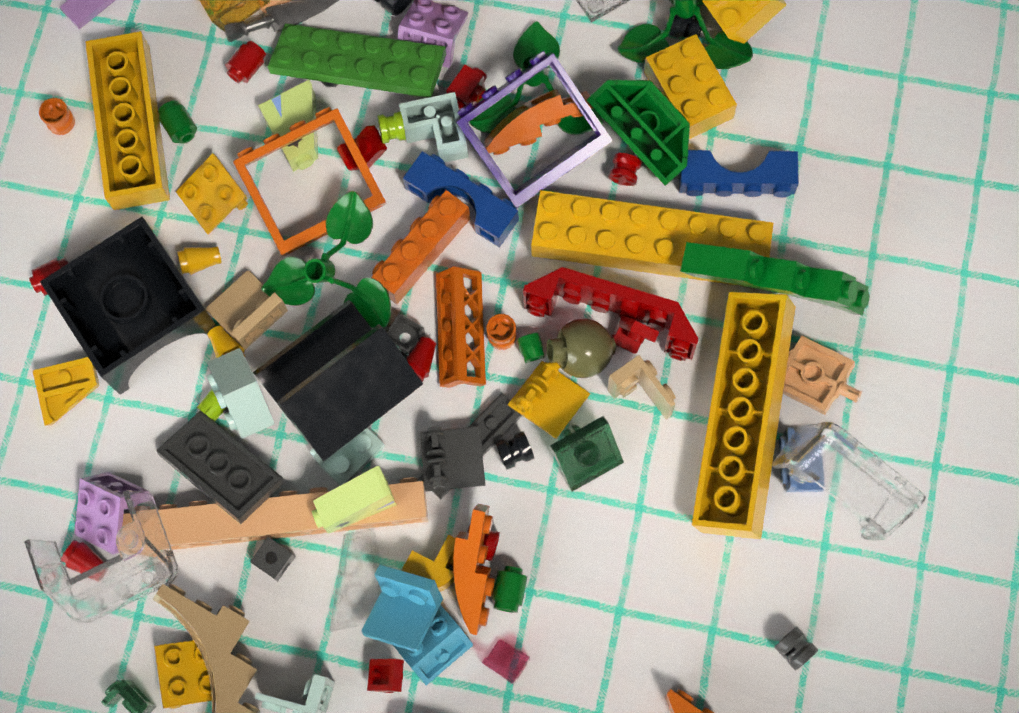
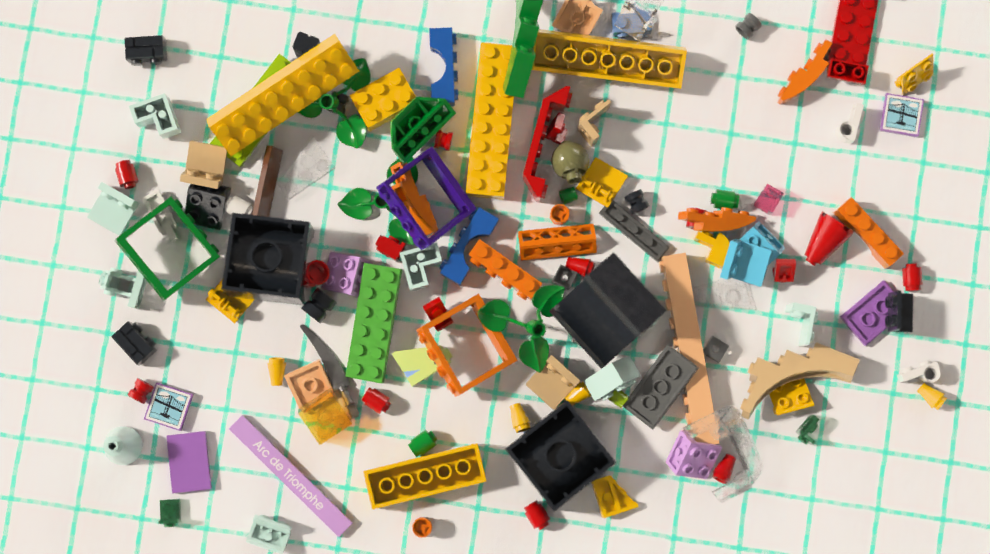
camera: 100 degrees left, 10 degrees up
yellow hinge [176,153,248,235] -> none
yellowish green slope [311,466,397,534] -> none
lime wheel [377,111,406,144] -> none
dark grey hinge [420,426,486,492] -> none
clear green tile [550,416,624,492] -> none

